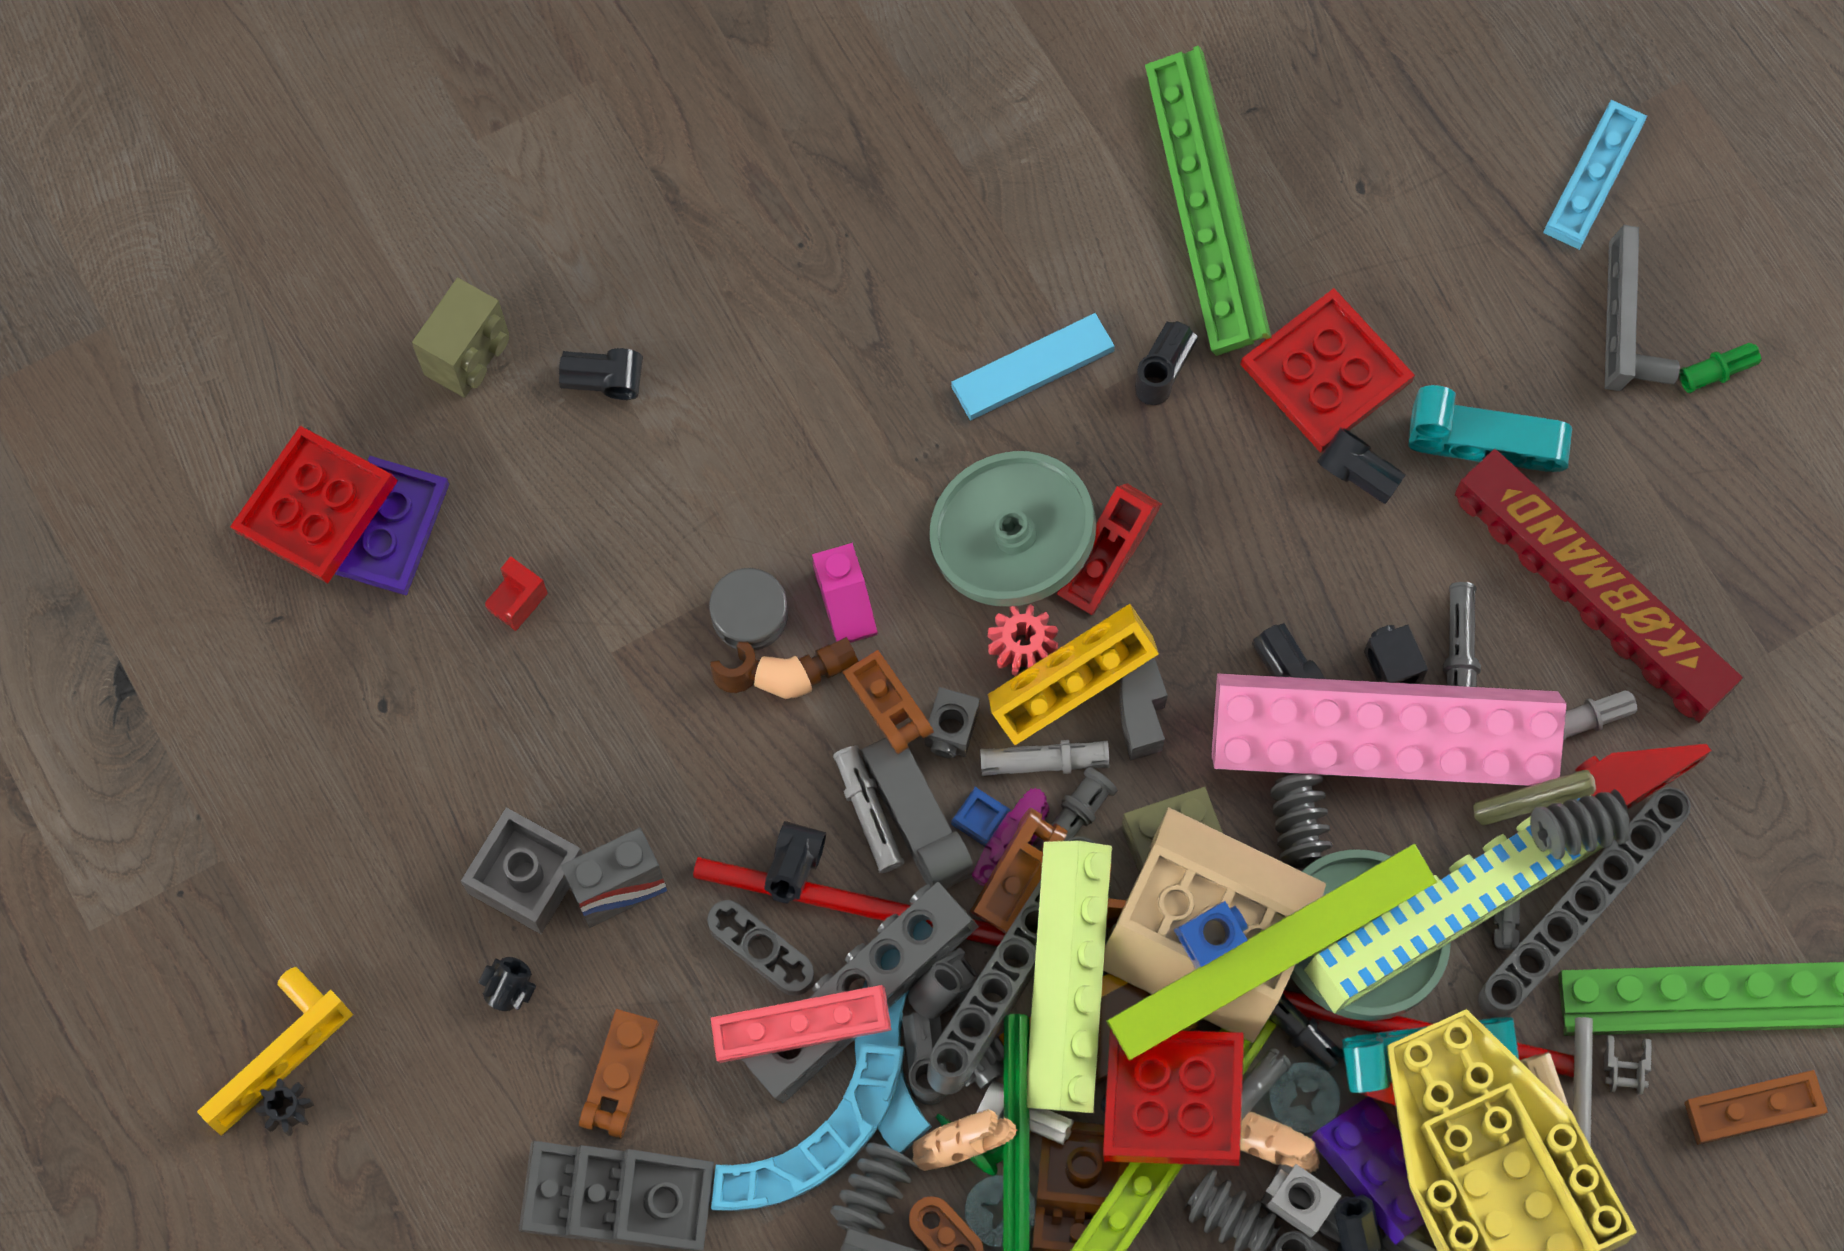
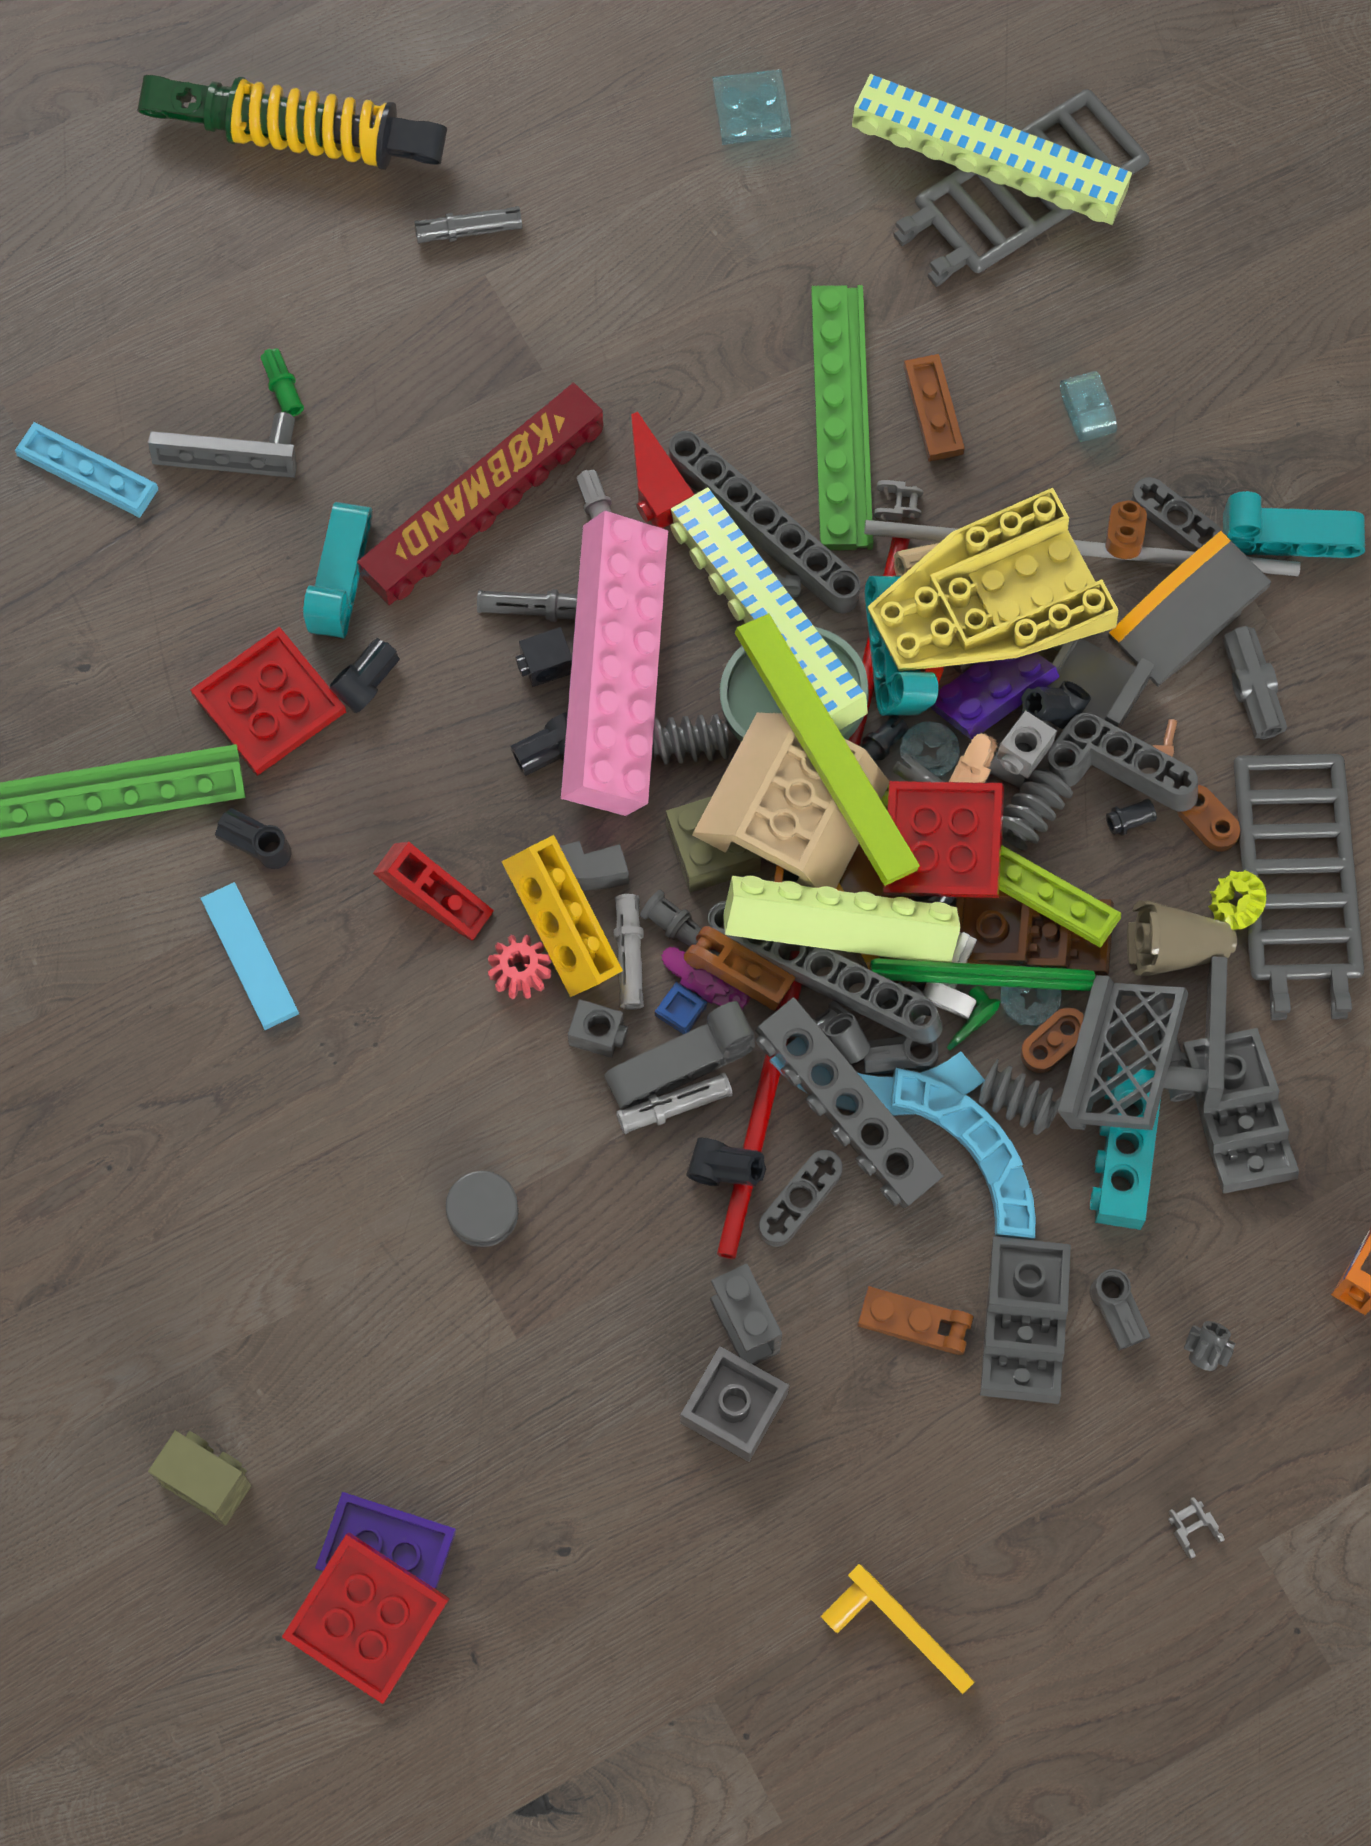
camera: 90 degrees left, 0 degrees up
black gear [255,1078,314,1136] -> none
black gear [478,957,536,1011] -> none
red panel [485,556,548,631] -> none
black piece [559,348,643,400] -> none
reddish brown piece [710,637,859,699] -> none
coral tile [710,985,892,1063] -> none
dark pink slope [812,543,878,643] -> none
dark orange plate [843,650,934,755] -> none
light nougat hinge [913,1109,1017,1171] -> none
sand green dish [930,451,1096,607] -> none
blue brick [1173,901,1248,969] -> none
olive axle [1473,770,1596,826] -> none
dark grey piece [1530,789,1629,859] -> none

